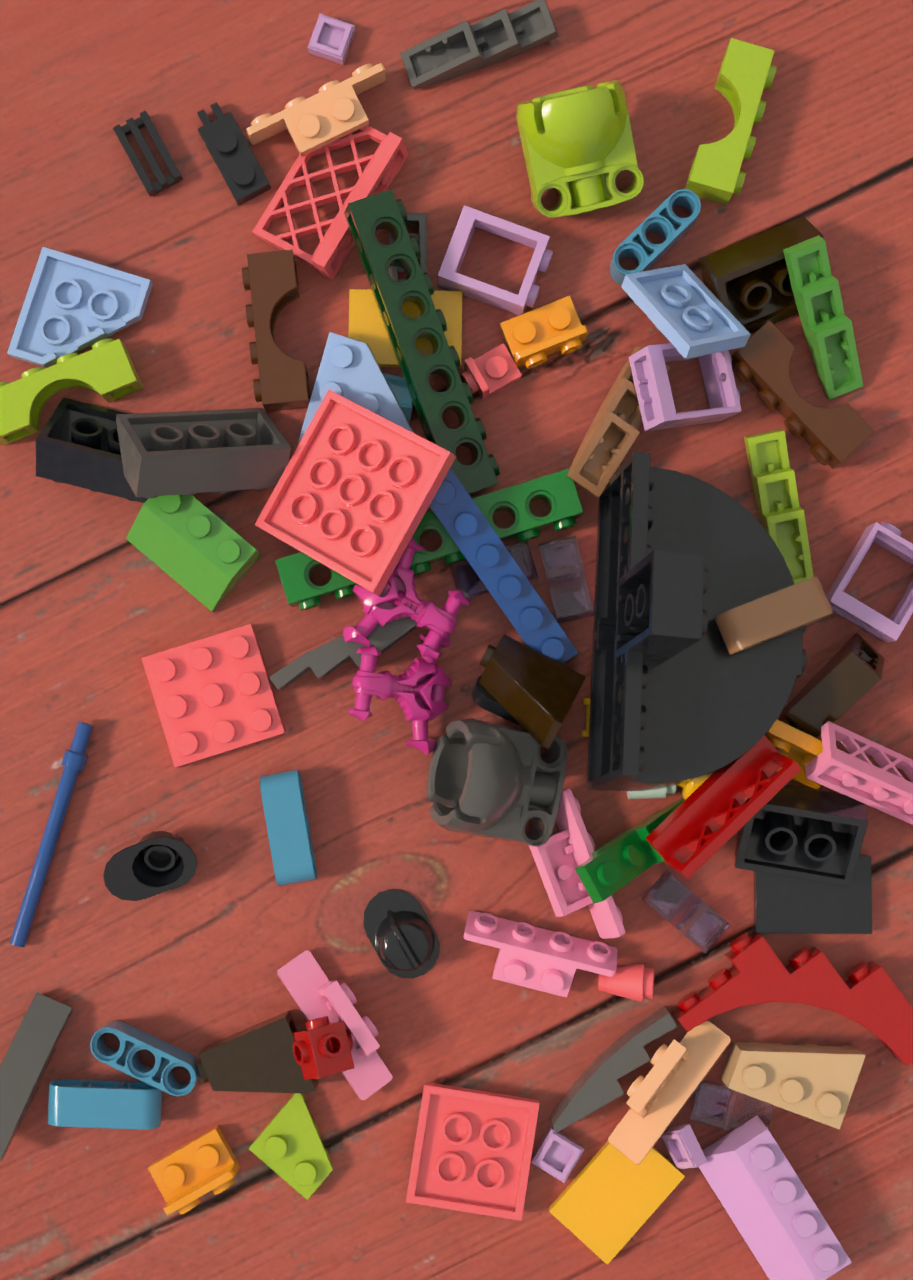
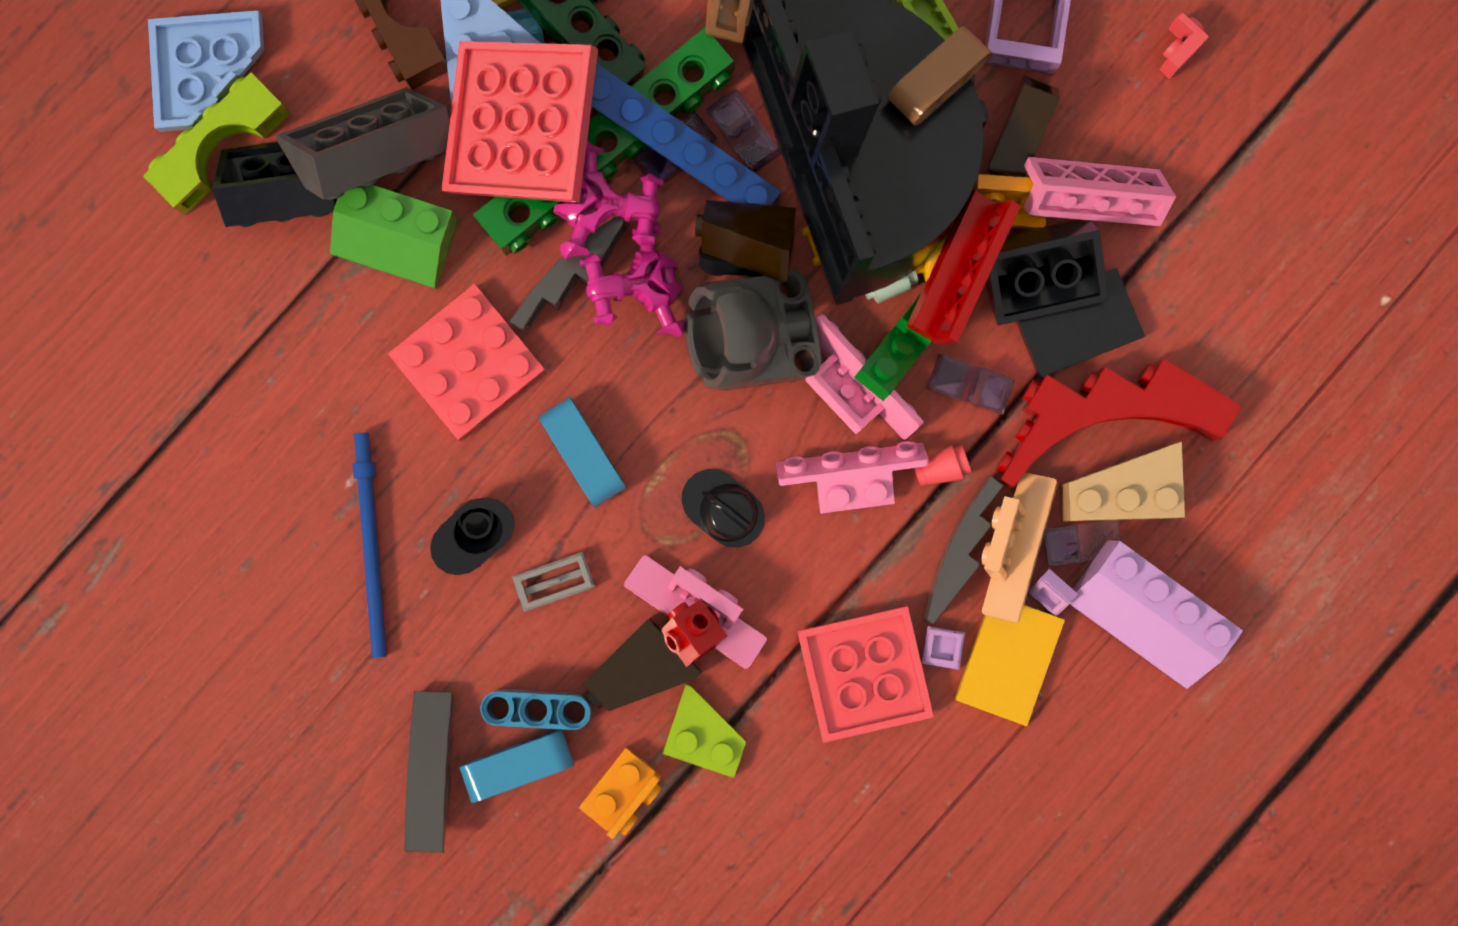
camera: 15 degrees left, 0 degrees up
none -> light grey tile [512,552,596,612]

